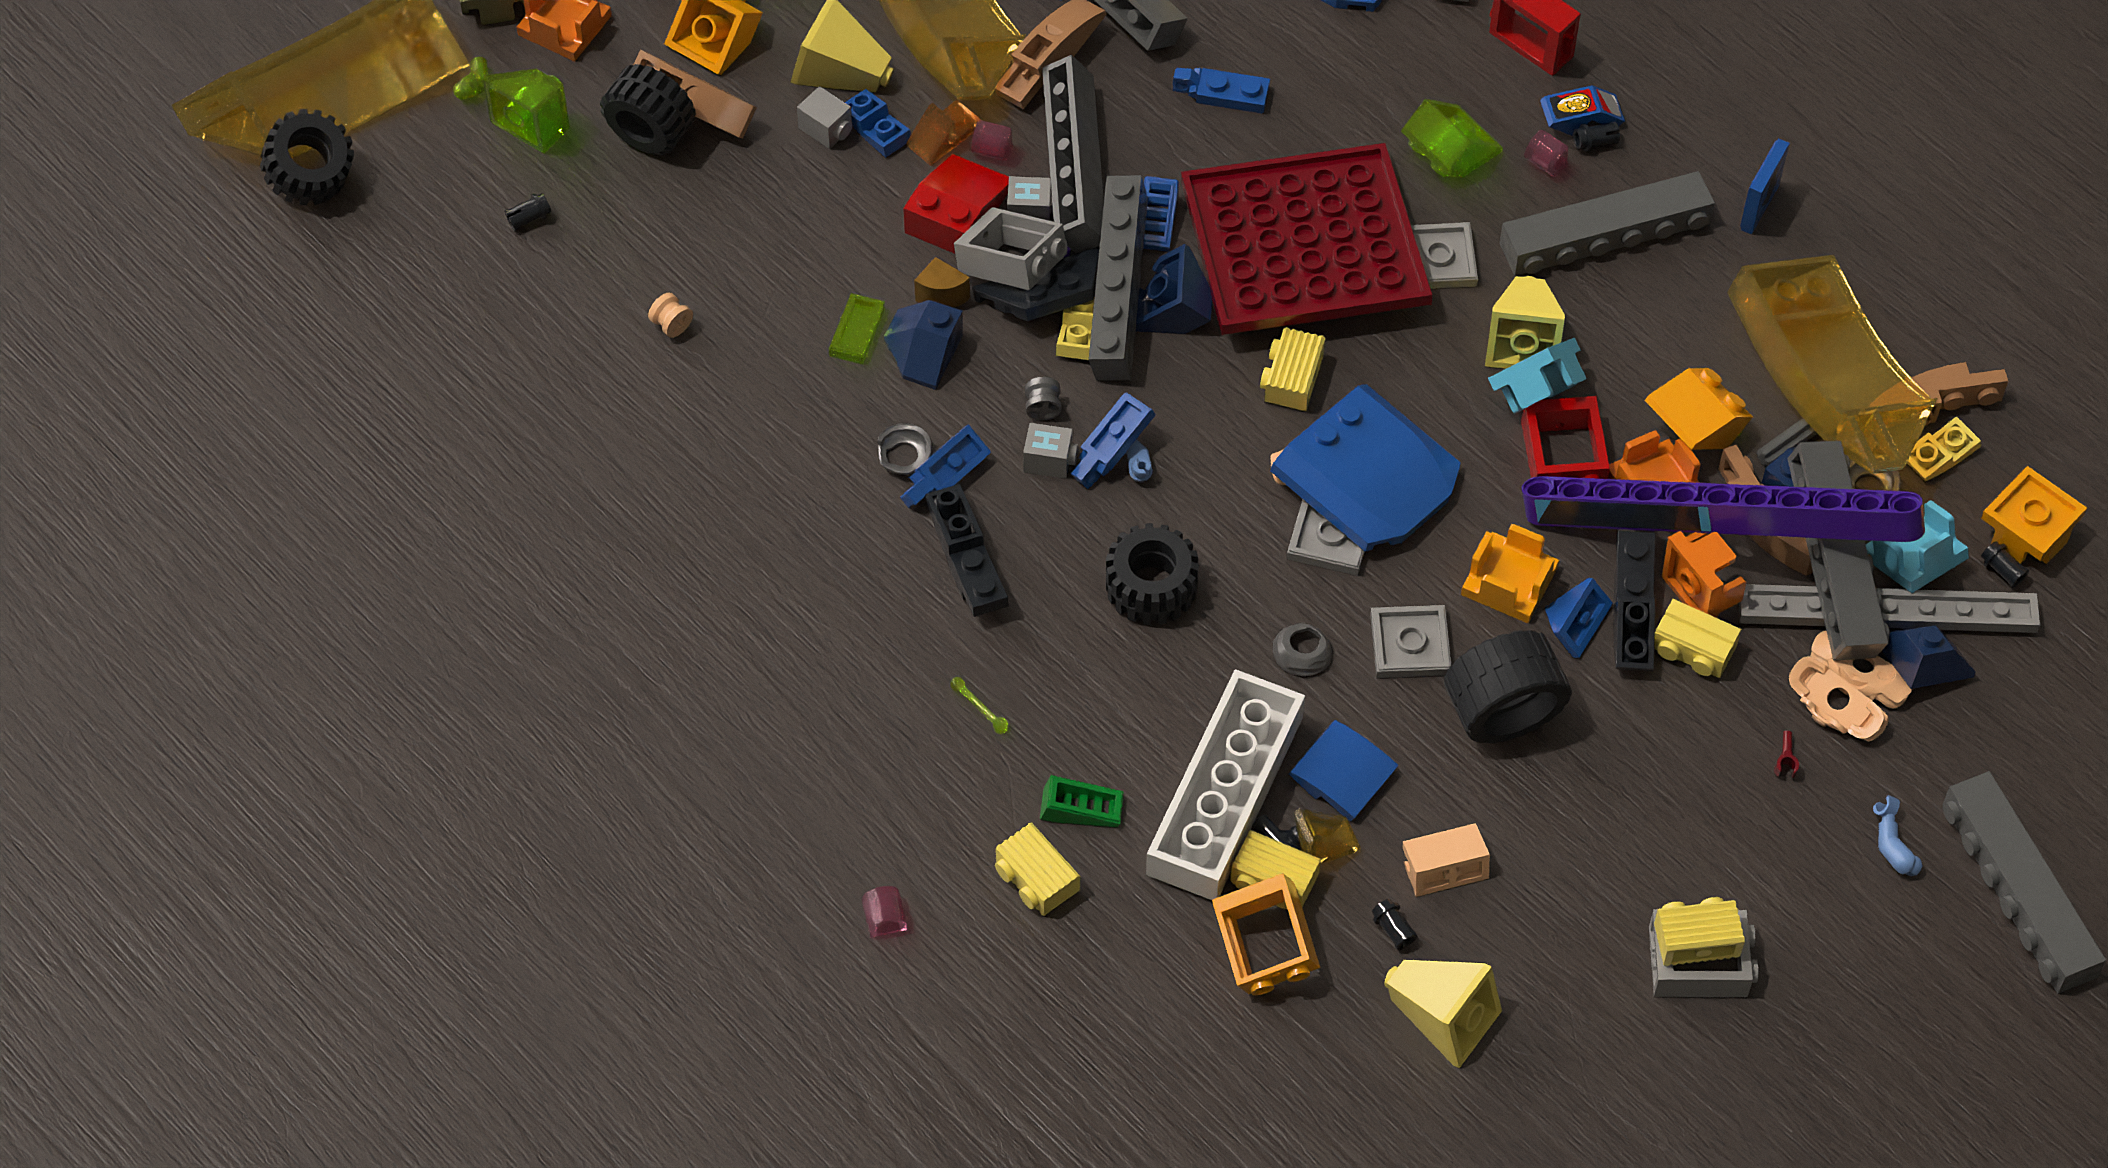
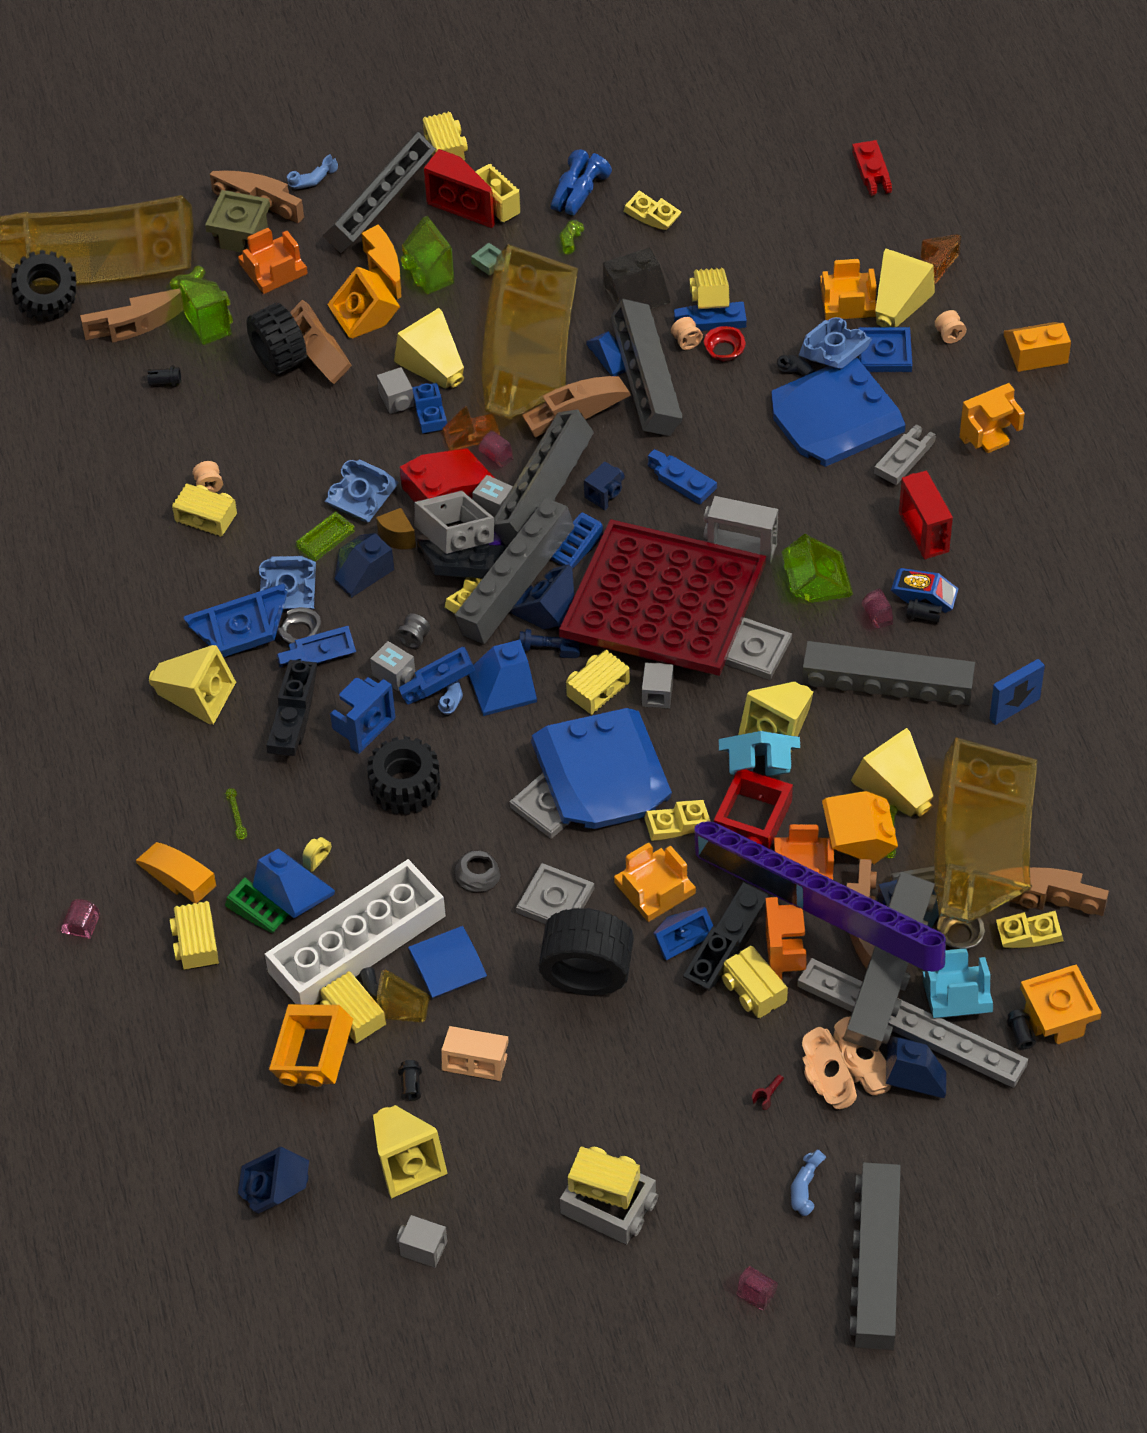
camera: 30 degrees right, 5 degrees down
none -> medium nougat slope [80,288,184,343]
none -> light orange slope [136,842,216,904]
none -> light yellow slope [149,645,236,725]
none -> light yellow brick [172,484,237,537]
none -> blue wing [184,584,288,657]
none -> dark blue slope [238,1146,309,1214]
none -> blue slope [253,849,335,918]
none -> medium blue slope [259,556,316,612]
none -> light yellow tile [303,837,332,872]
none -> medium blue slope [324,459,399,522]
none -> blue panel [330,677,396,754]
none -> light grey brick [396,1215,448,1268]
none -> blue slope [468,640,537,716]
none -> dark blue hinge [519,629,580,658]
none -> dark blue brick [584,462,625,510]
none -> light grey brick [642,663,673,708]
none -> light yellow slope [644,800,711,841]
none -> light grey window [703,496,778,564]
none -> clear pink brick [737,1266,778,1310]
none -> light yellow slope [851,728,933,817]

